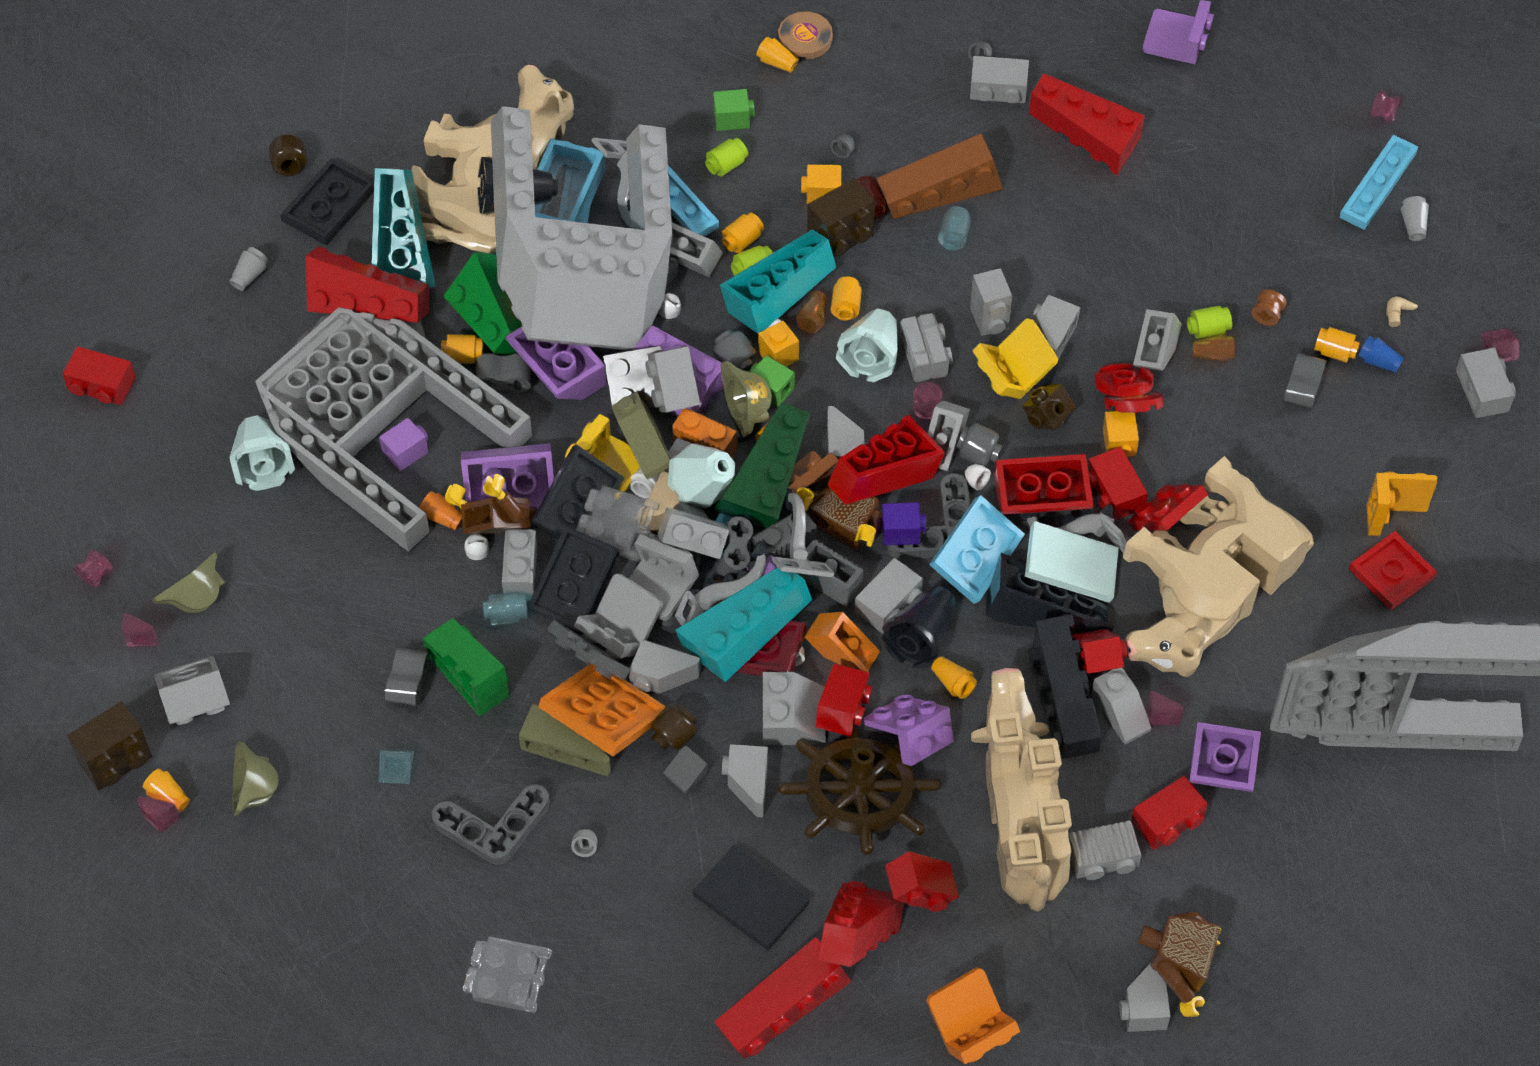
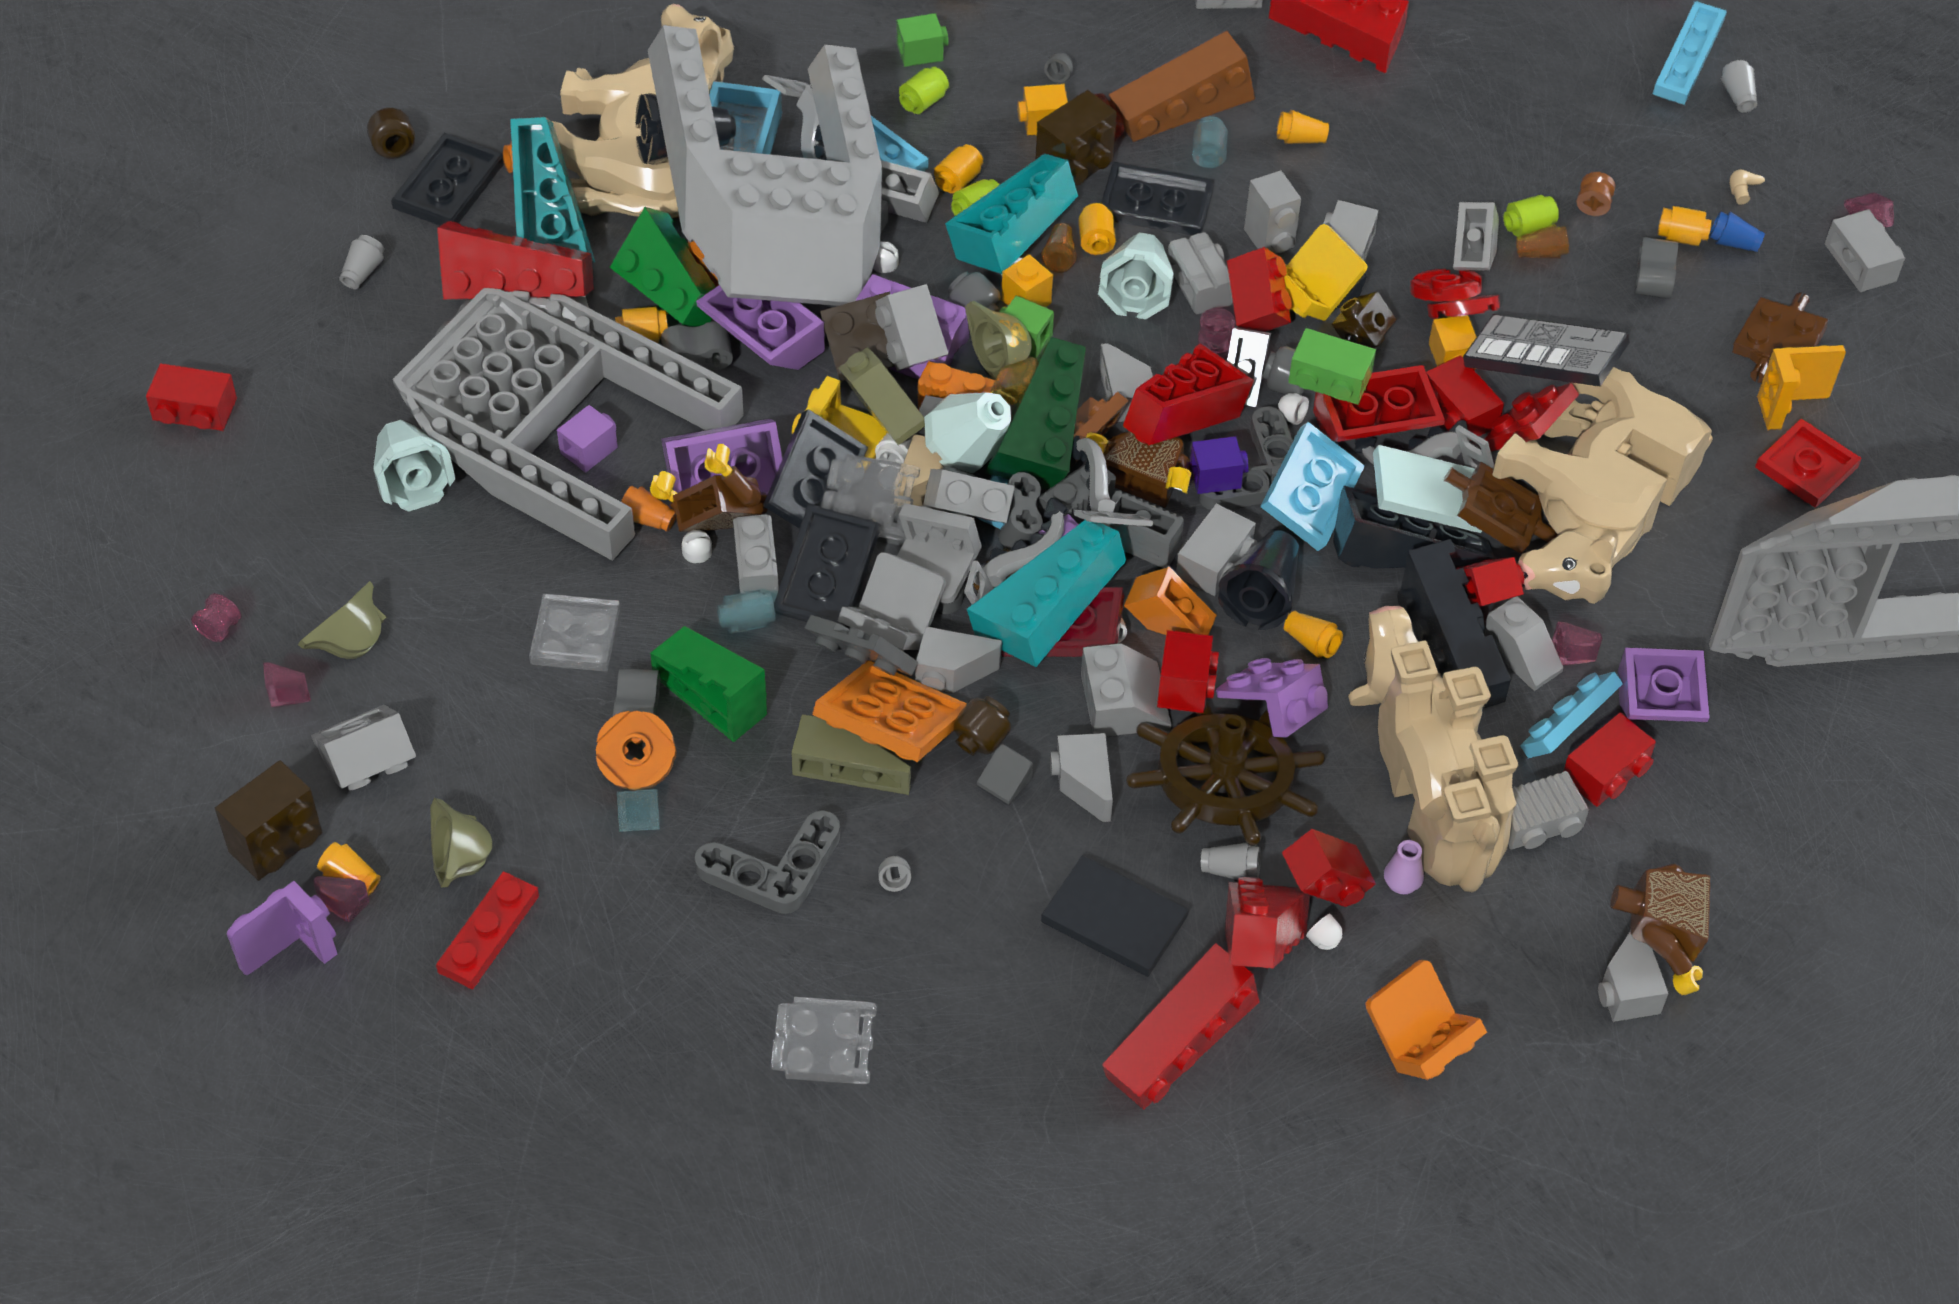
camera: 10 degrees left, 5 degrees down
none -> medium lavender bracket [227,881,337,975]
none -> red plate [436,871,539,990]
none -> clear plate [529,594,620,672]
none -> orange plate [596,711,677,792]
none -> clear yellow slope [990,357,1038,406]
none -> black tile [1101,162,1214,236]
none -> light grey cone [1201,843,1261,880]
none -> red brick [1227,247,1292,332]
none -> light orange cone [1277,110,1329,144]
none -> bright green brick [1288,328,1376,405]
none -> white hinge [1306,914,1342,950]
none -> lavender cone [1384,840,1424,894]
none -> reddish brown plate [1443,462,1558,554]
none -> tile [1463,314,1630,387]
none -> medium azure plate [1520,672,1623,758]
none -> reddish brown plate [1732,292,1828,383]

